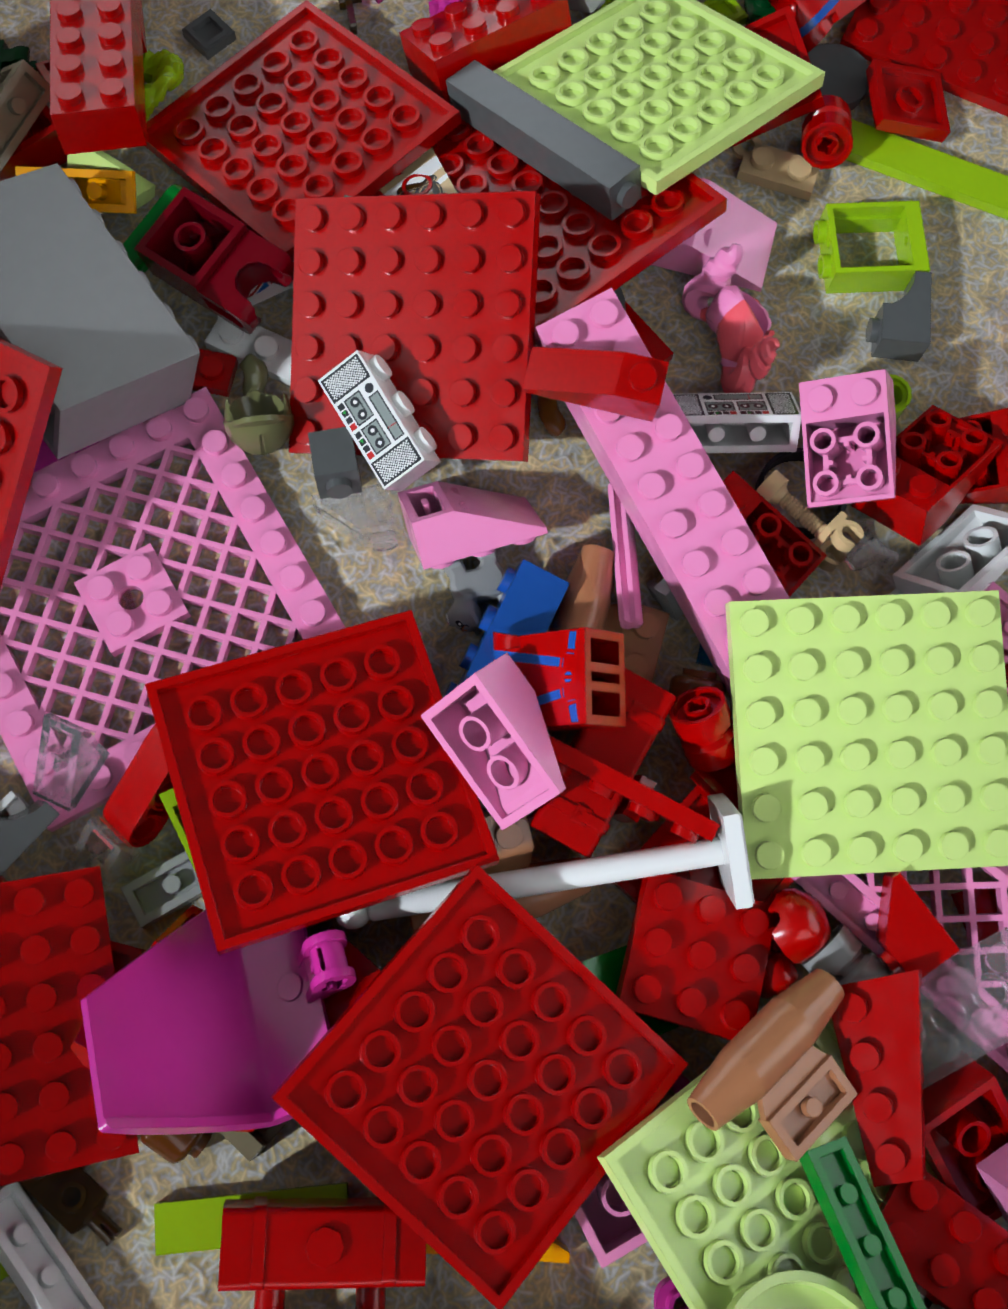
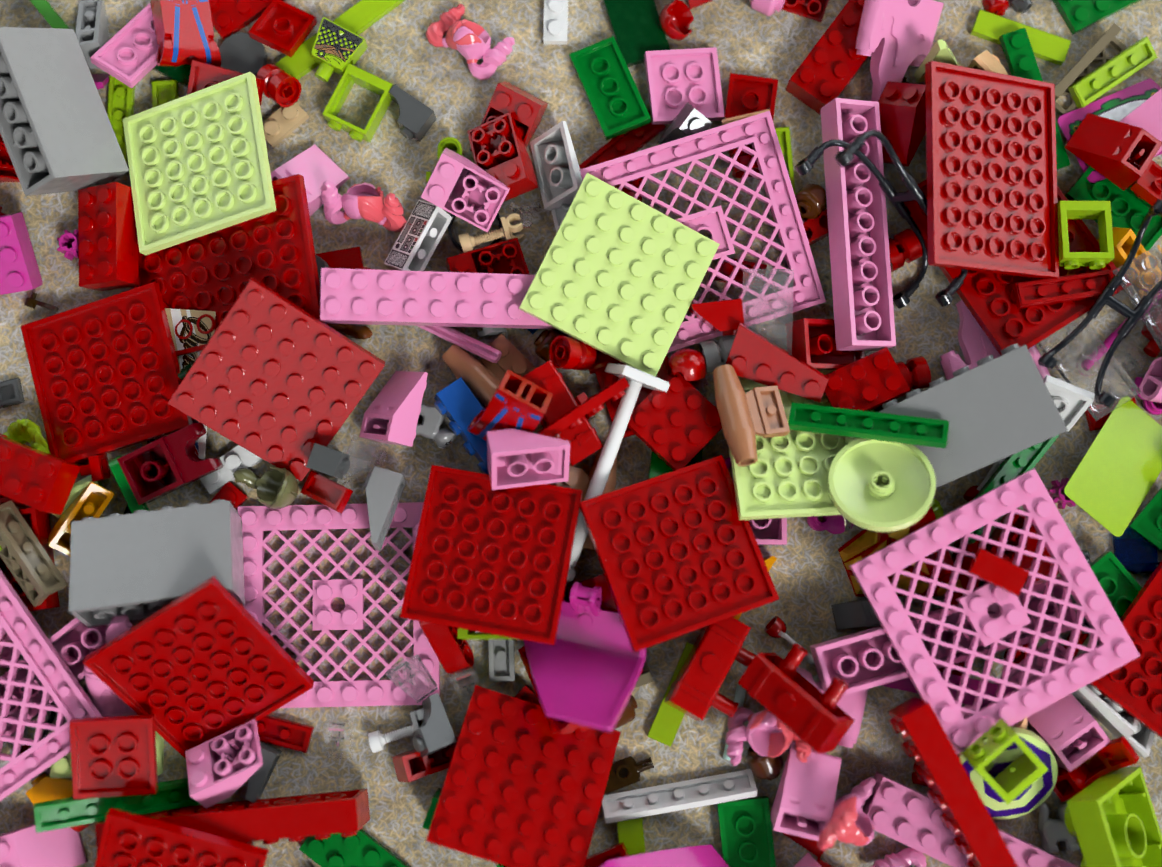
camera: 55 degrees left, 10 degrees up
brick [318,350,441,491] -> none
dark grey brick [446,60,642,221] -> none
red slope [522,347,669,422] -> none
red piece [761,950,799,999] -> none
none -> red tile [80,454,111,481]
none -> red tile [300,470,353,513]
none -> torso [311,17,368,83]
none -> light grey slope [365,466,406,551]

